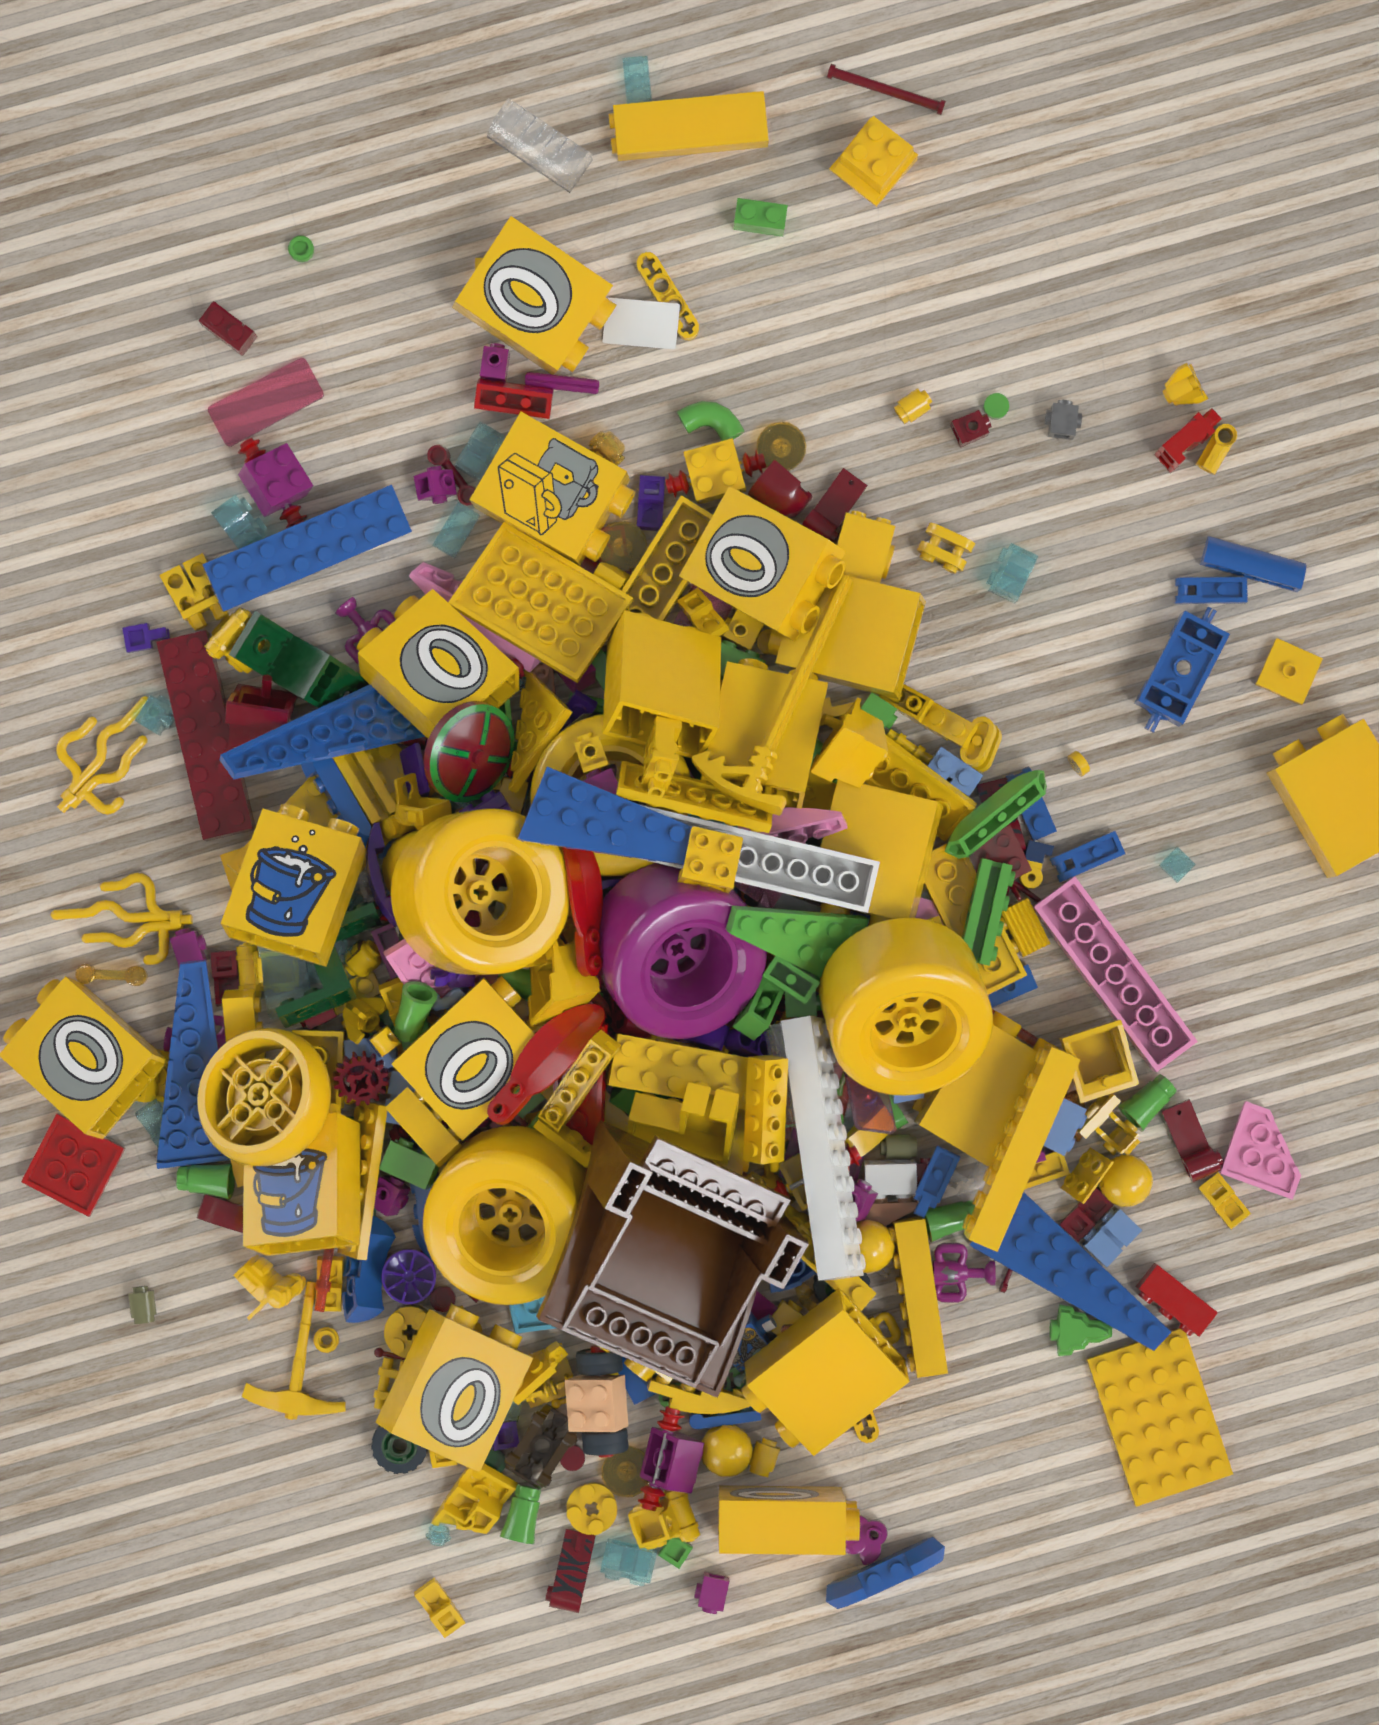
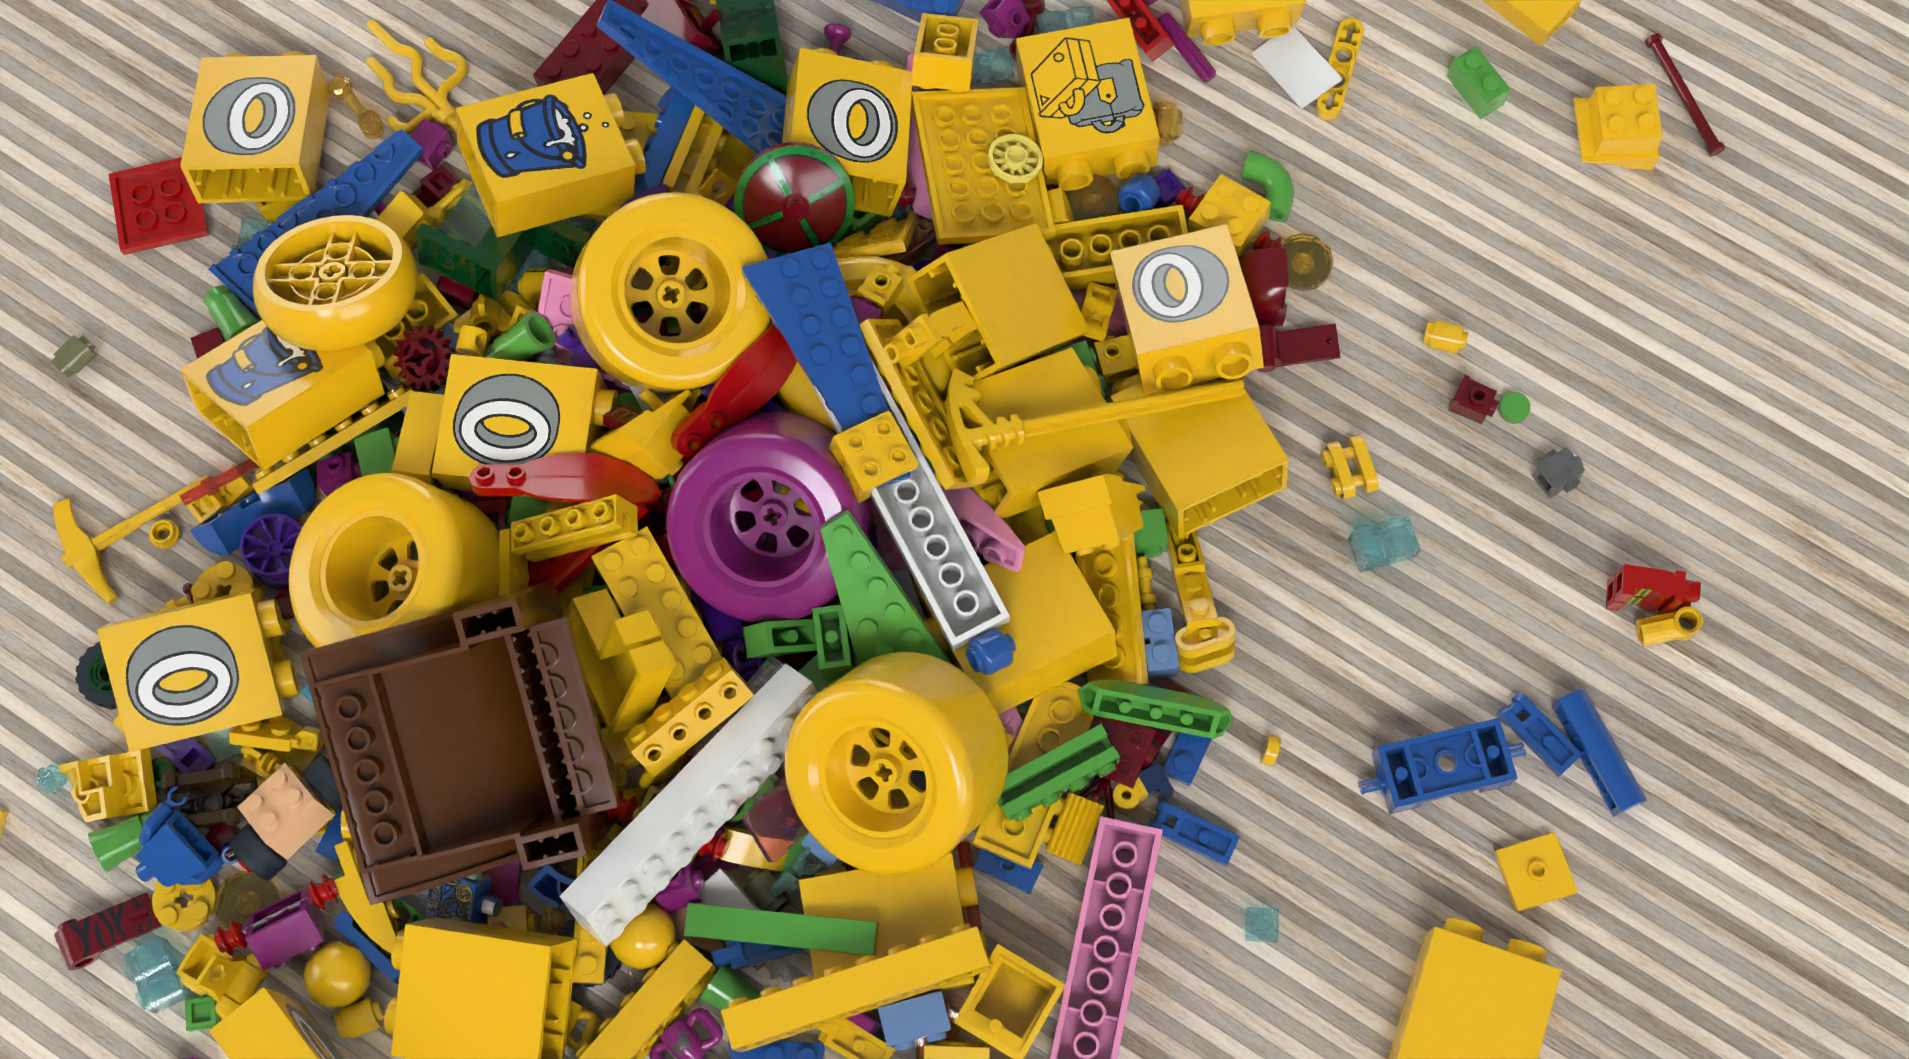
camera: 50 degrees right, 15 degrees down
yellow piece [233,1255,306,1320] -> none
yellow brick [837,510,896,583] -> none
yellow brick [1162,363,1208,406] -> none
none -> blue torso [136,786,238,887]
none -> dark red tile [603,404,643,430]
none -> bright green tile [684,903,879,956]
none -> clear light blue plate [768,847,823,898]
none -> yellow brick [912,13,979,93]
none -> blue head [966,628,1016,675]
none -> light yellow wheel [987,134,1043,184]
none -> blue head [1118,174,1160,213]

